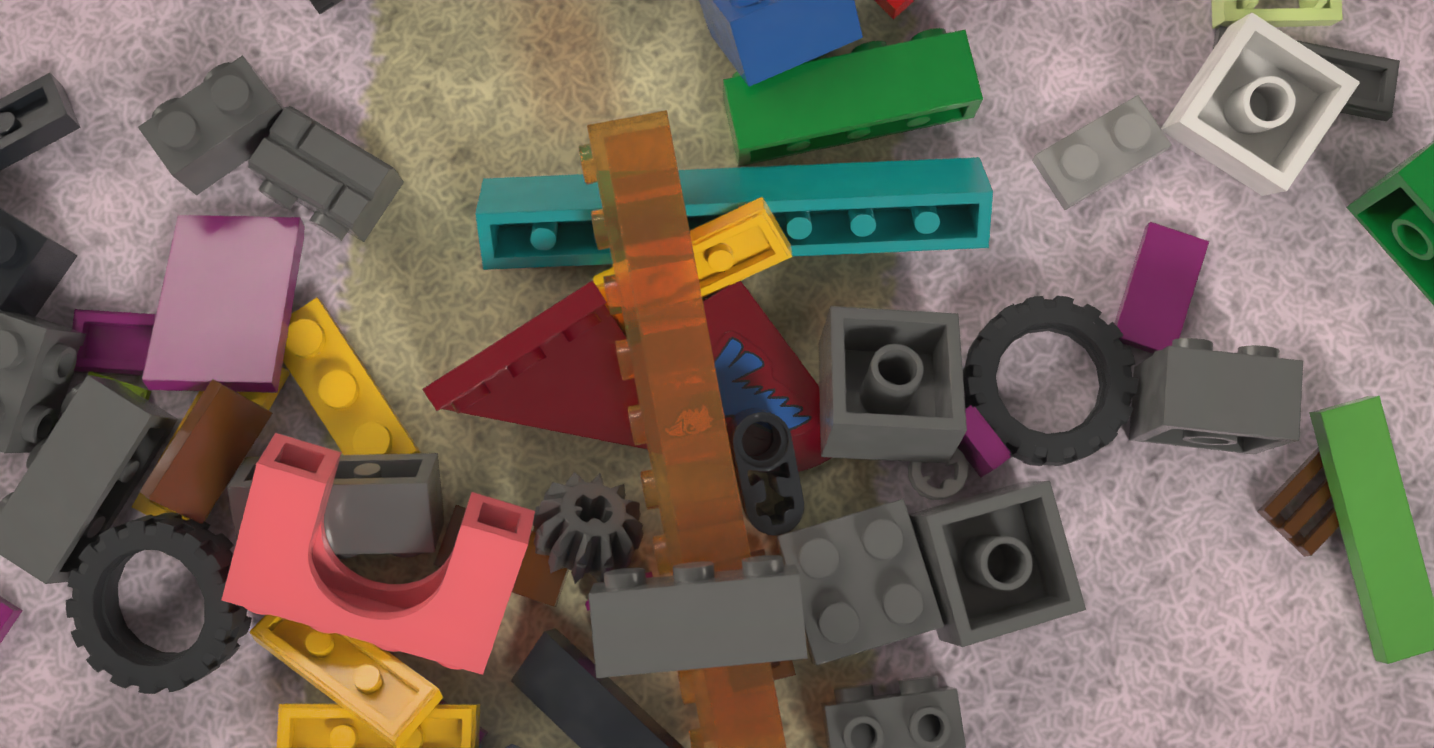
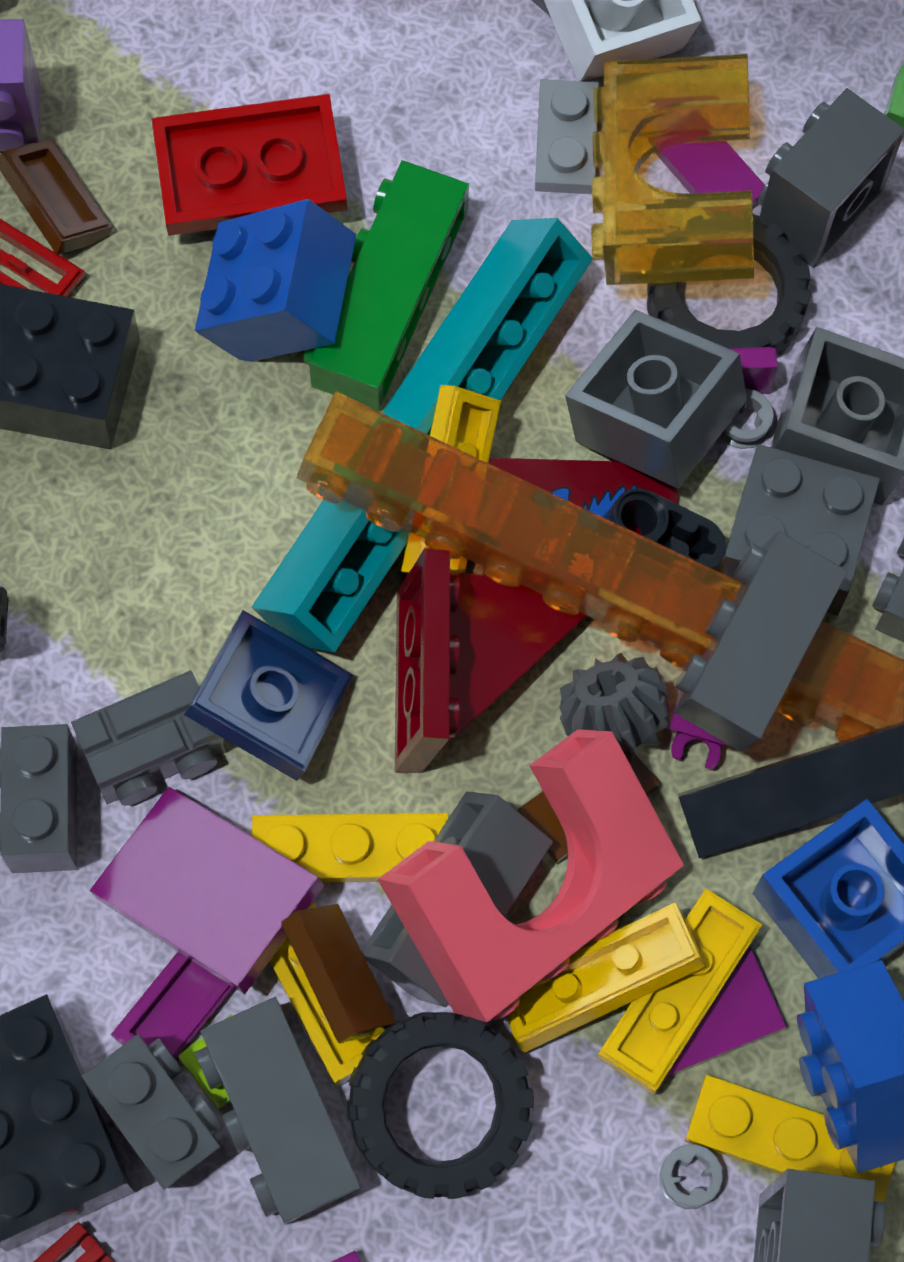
camera: 60 degrees left, 10 degrees down
none -> dark blue tile [184,610,353,781]
none -> clear yellow arch [591,54,754,285]

